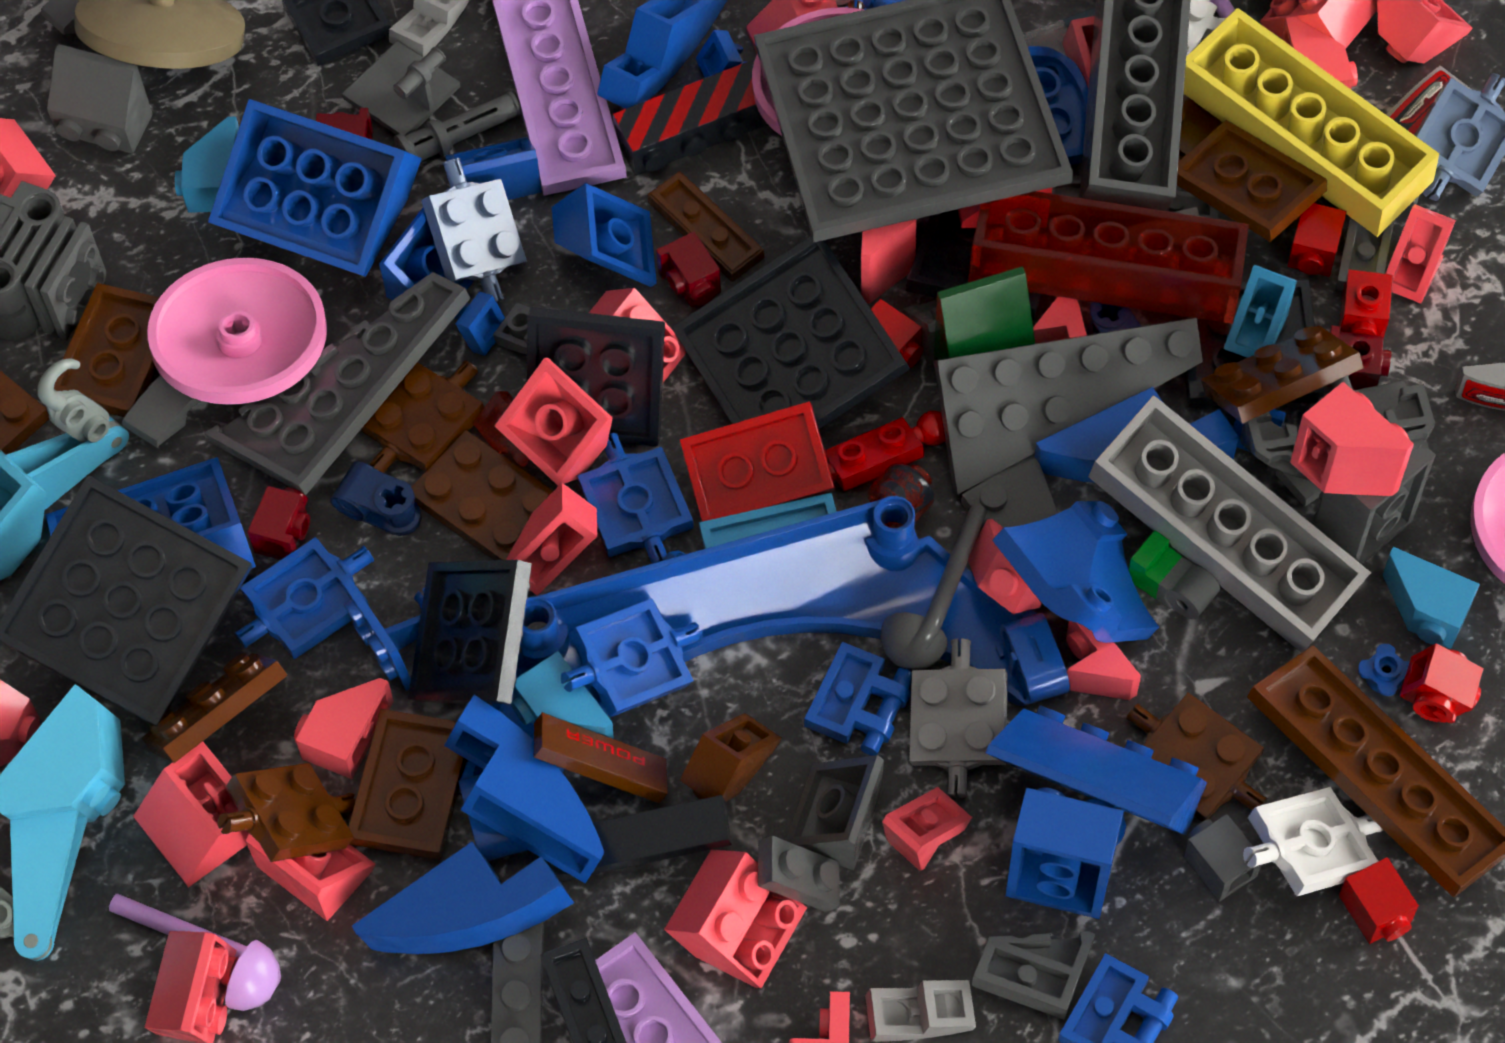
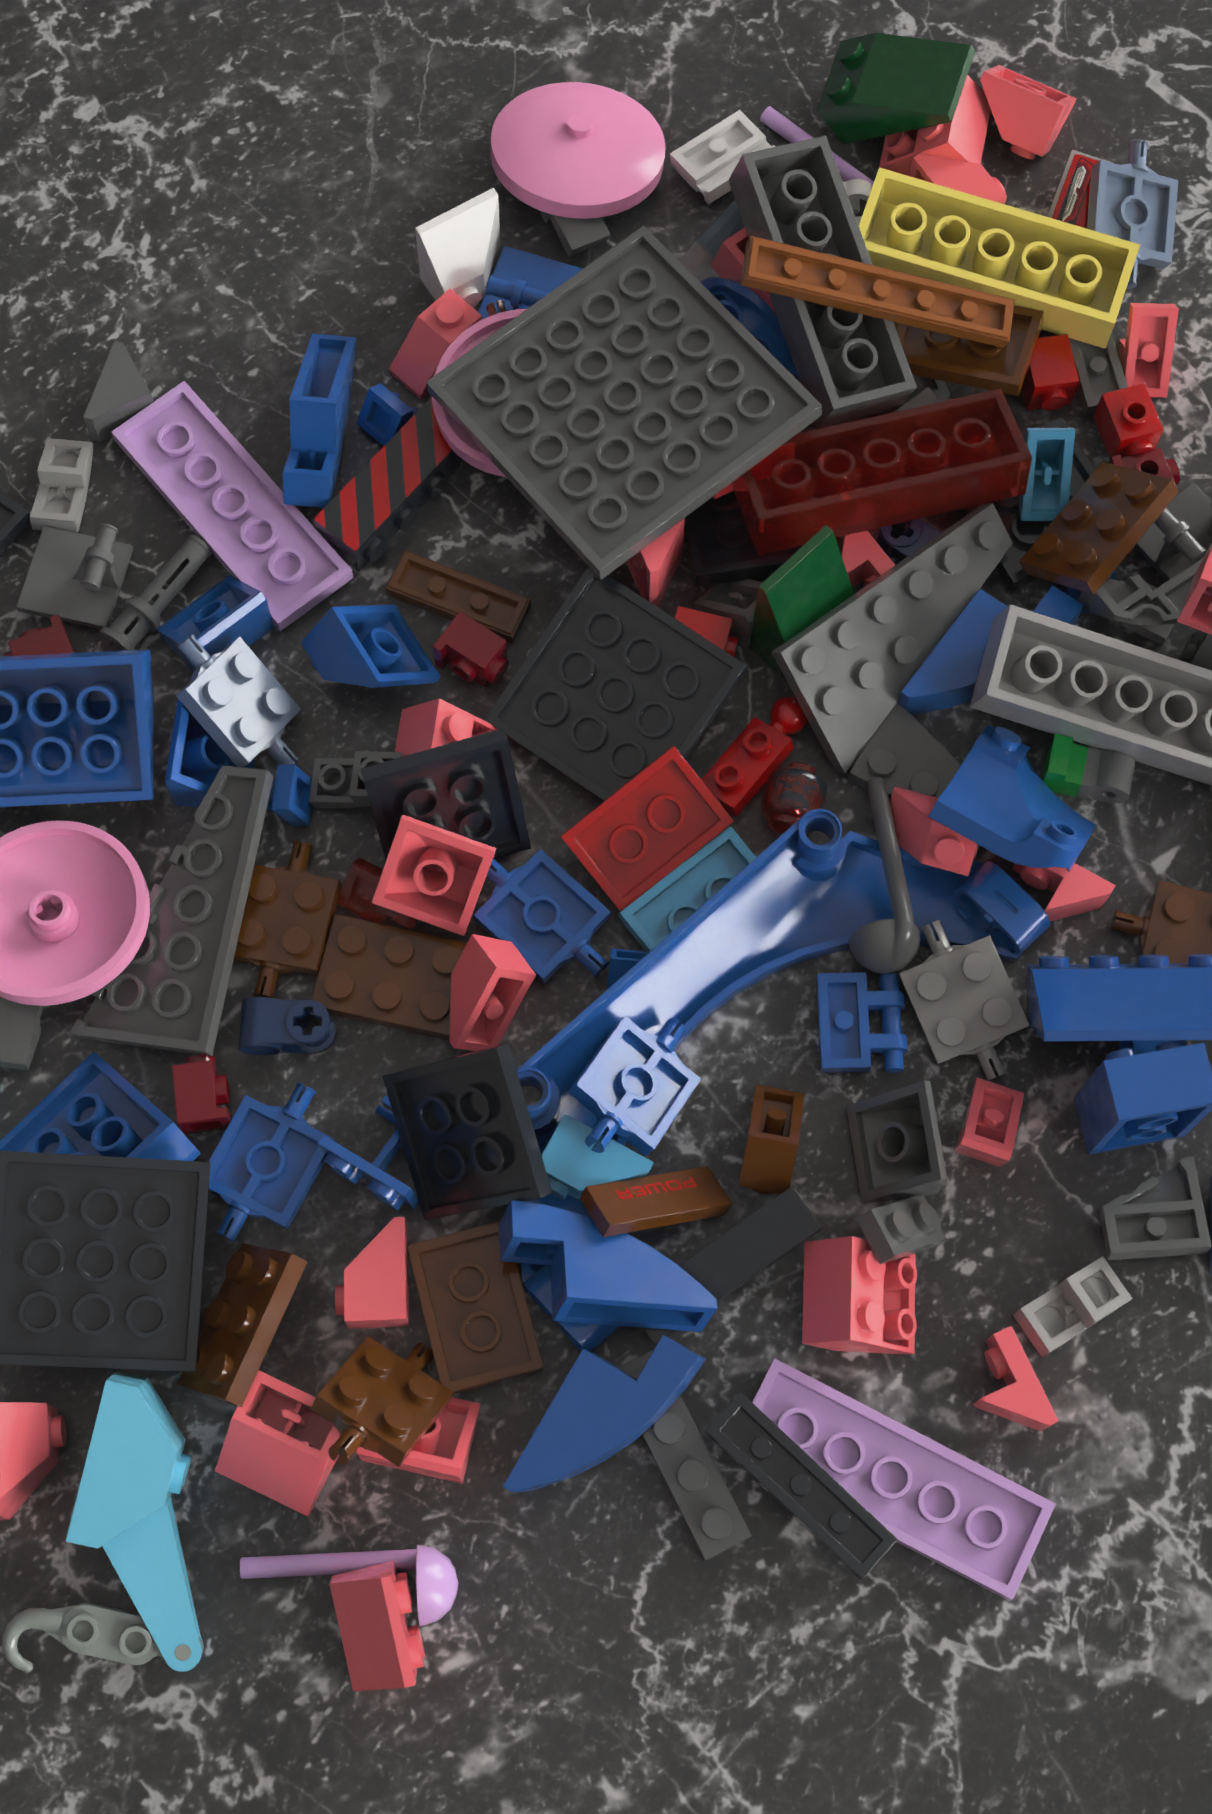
camera: 30 degrees left, 10 degrees up
none -> dark orange tile [740,236,1015,348]

